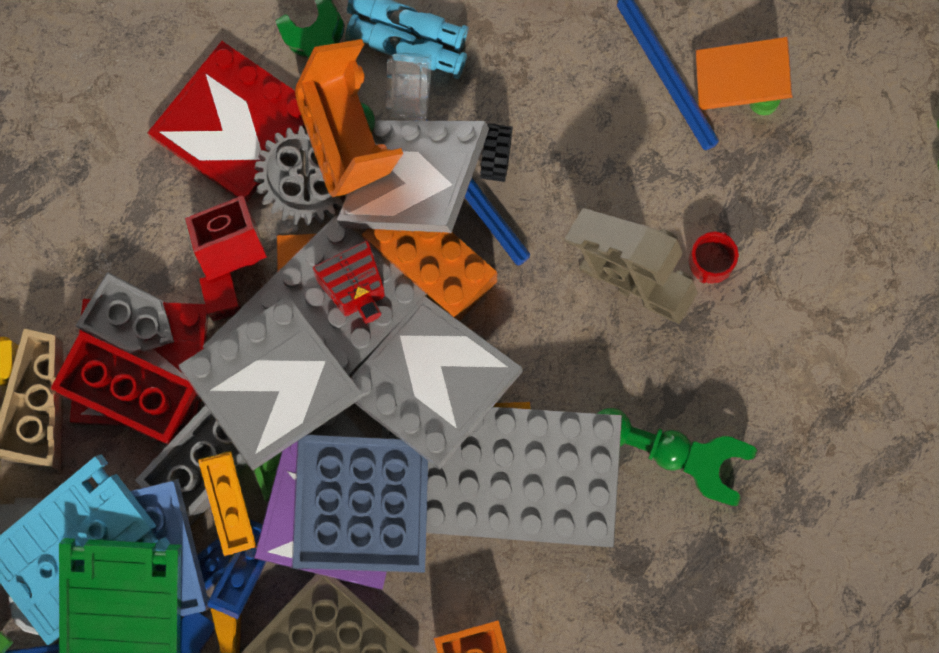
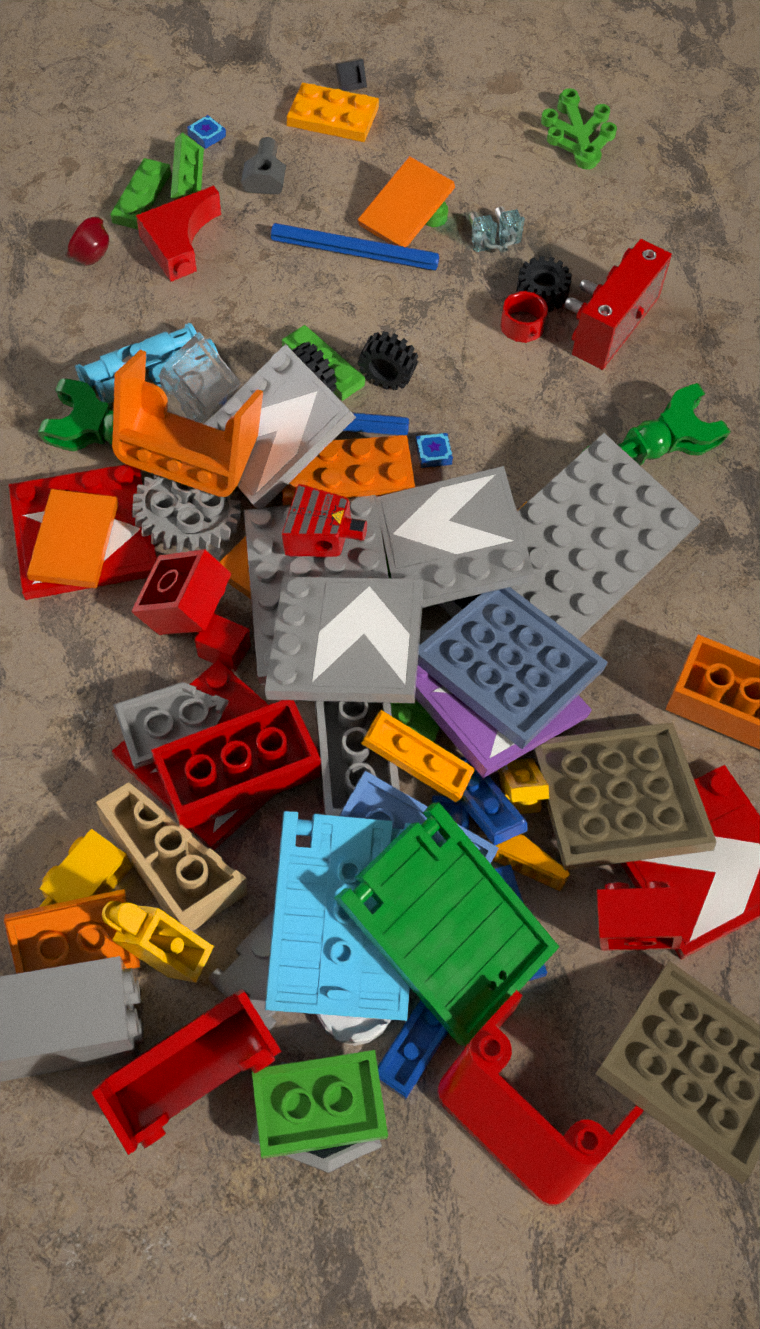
camera: 55 degrees left, 15 degrees down
dark tan wedge [564,208,698,324] -> none
none -> orange tile [27,489,118,588]
none -> bright green plate [282,325,365,401]
none -> black tyre [358,331,418,390]
none -> blue tile [416,433,453,468]
none -> clear light blue piece [468,206,525,253]
none -> yellow slope [498,758,549,814]
none -> black tyre [516,256,572,312]
none -> red piece [565,239,672,370]

